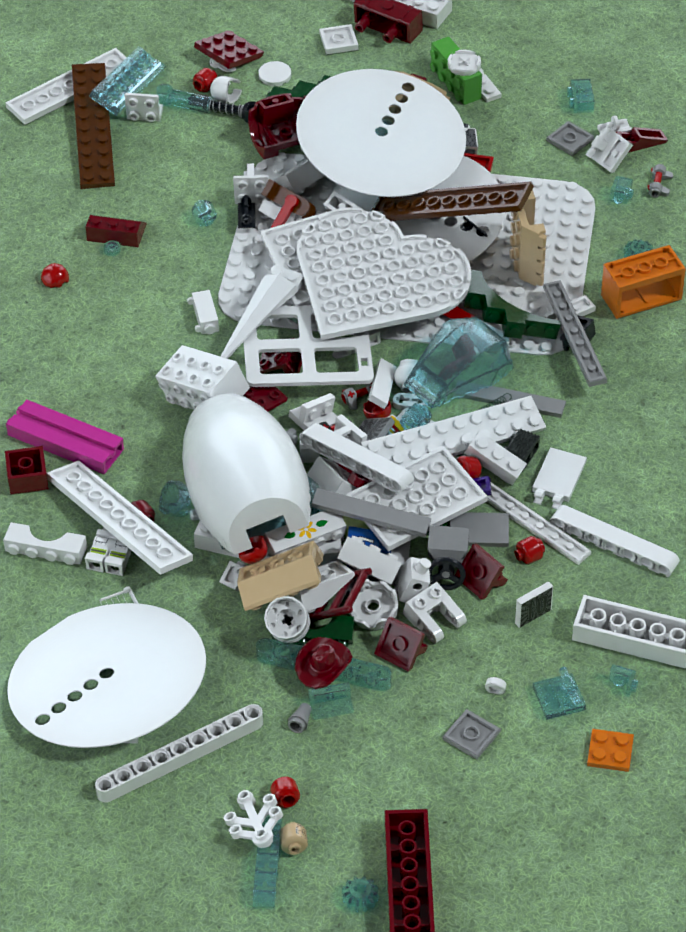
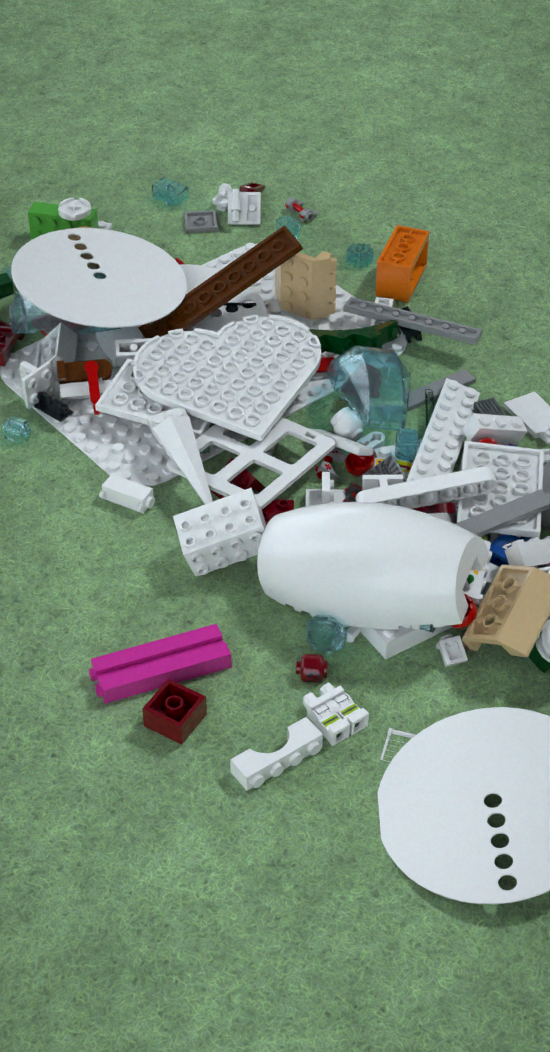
camera: 50 degrees left, 5 degrees down
white plate [47,460,193,575] -> none

